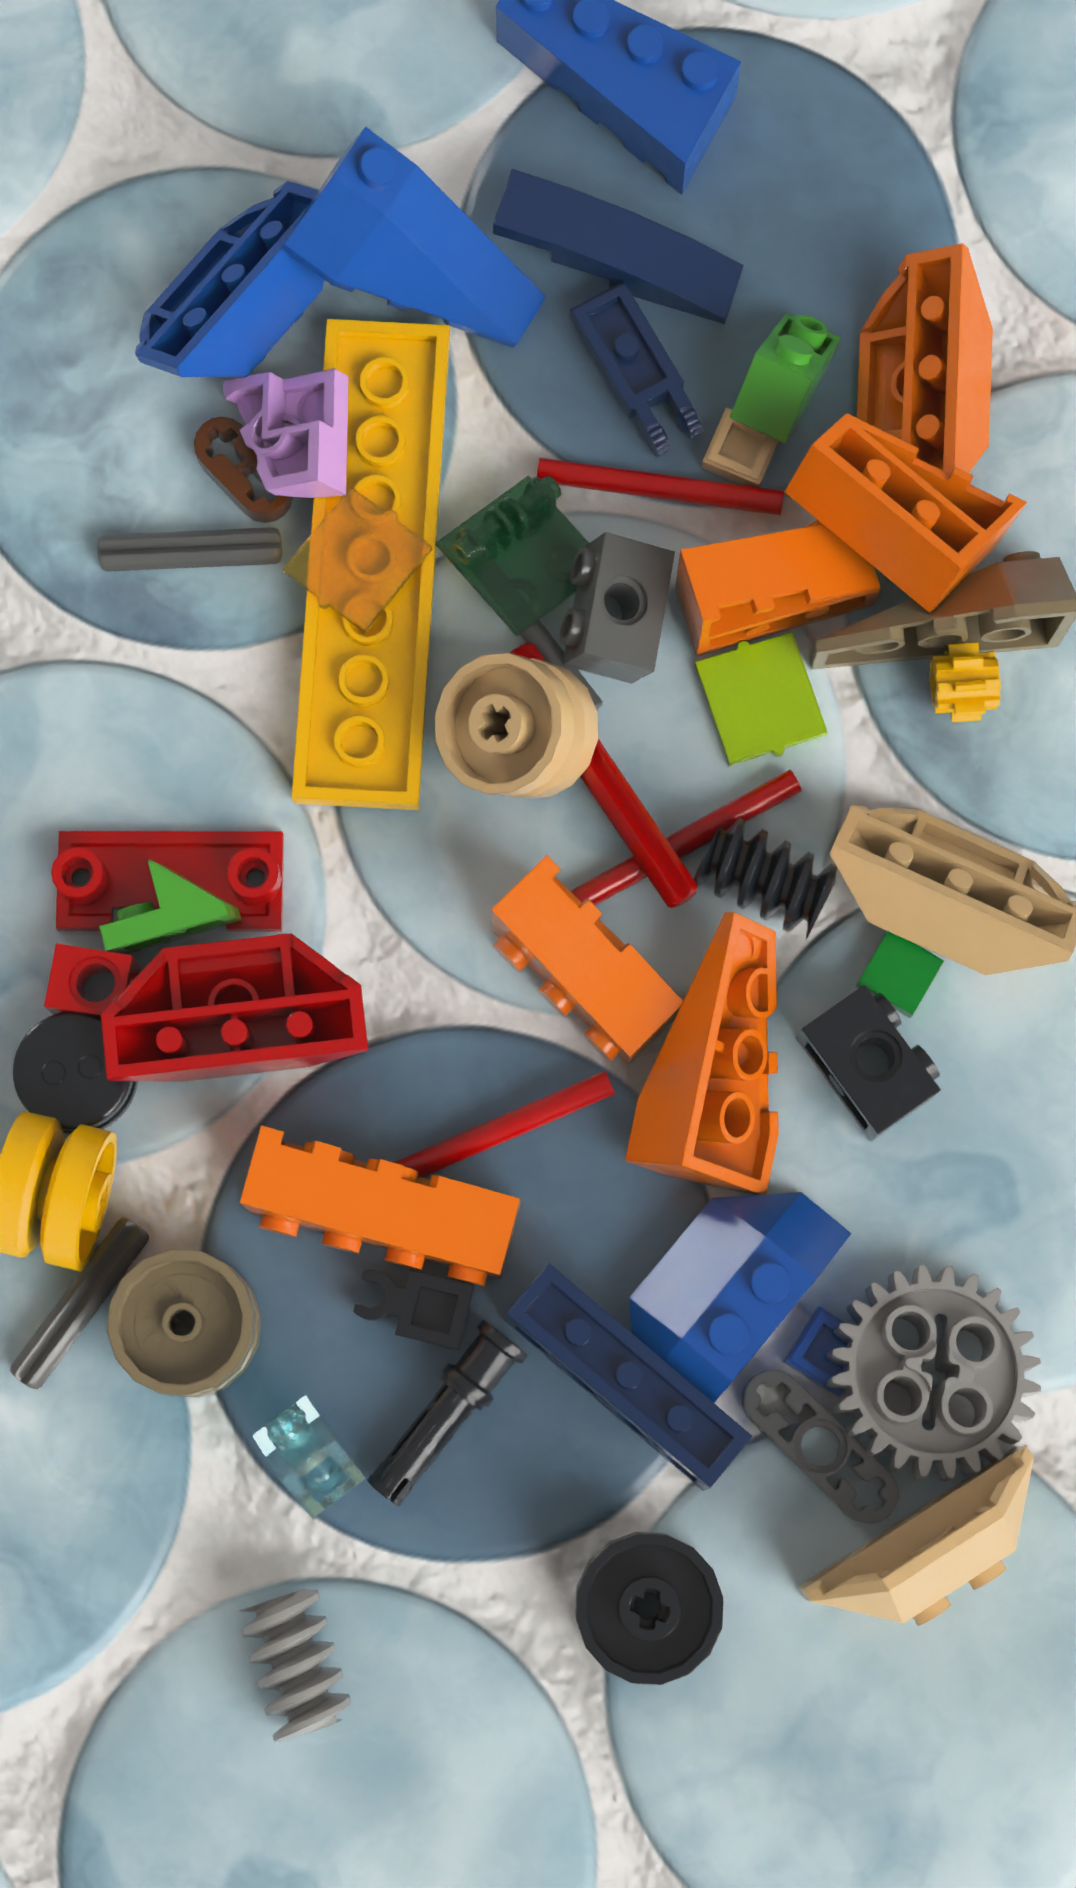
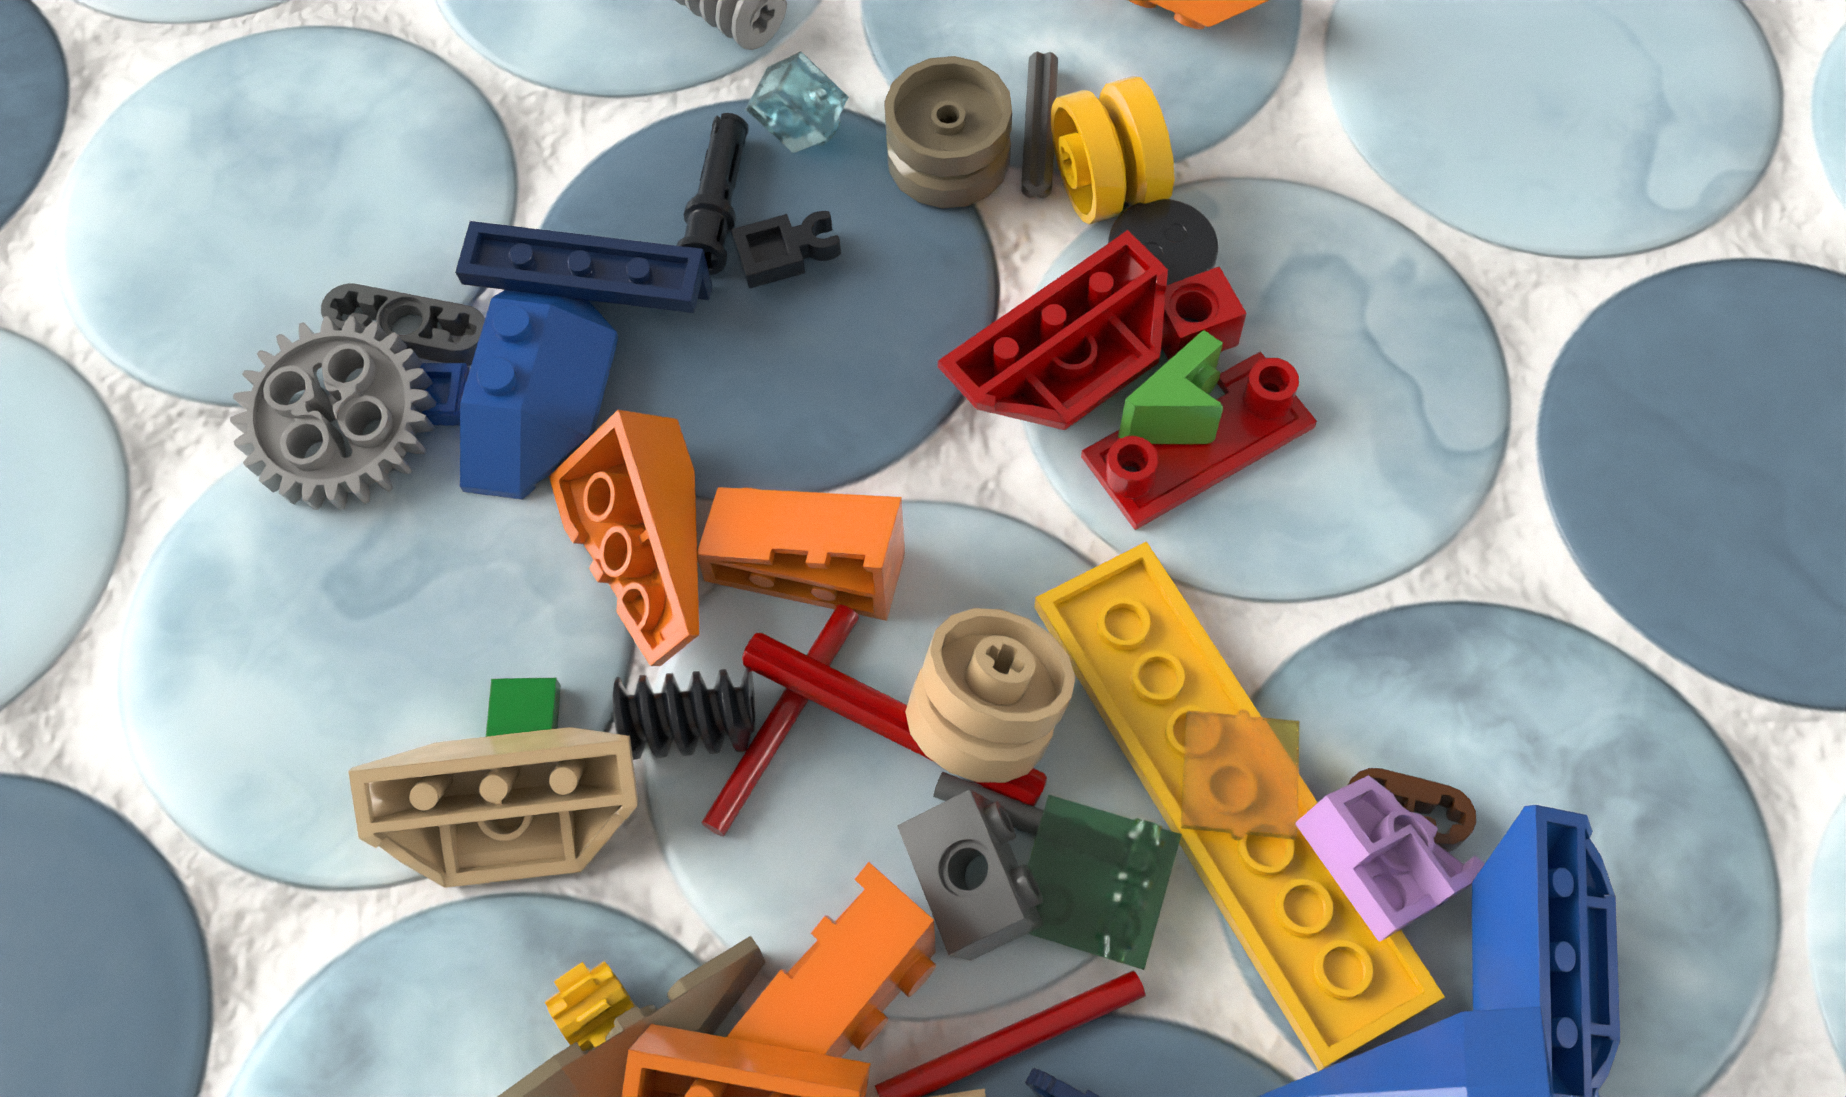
camera: 150 degrees right, 15 degrees down
dark grey axle [97,527,282,571] -> none
orange wedge [240,1125,520,1287] -> none
red bar [393,1071,616,1179] -> none
black wheel [575,1532,724,1685] -> none
lime piece [694,632,828,766] -> none
black brick [796,985,941,1141] -> none
tan wedge [798,1445,1034,1626] -> none

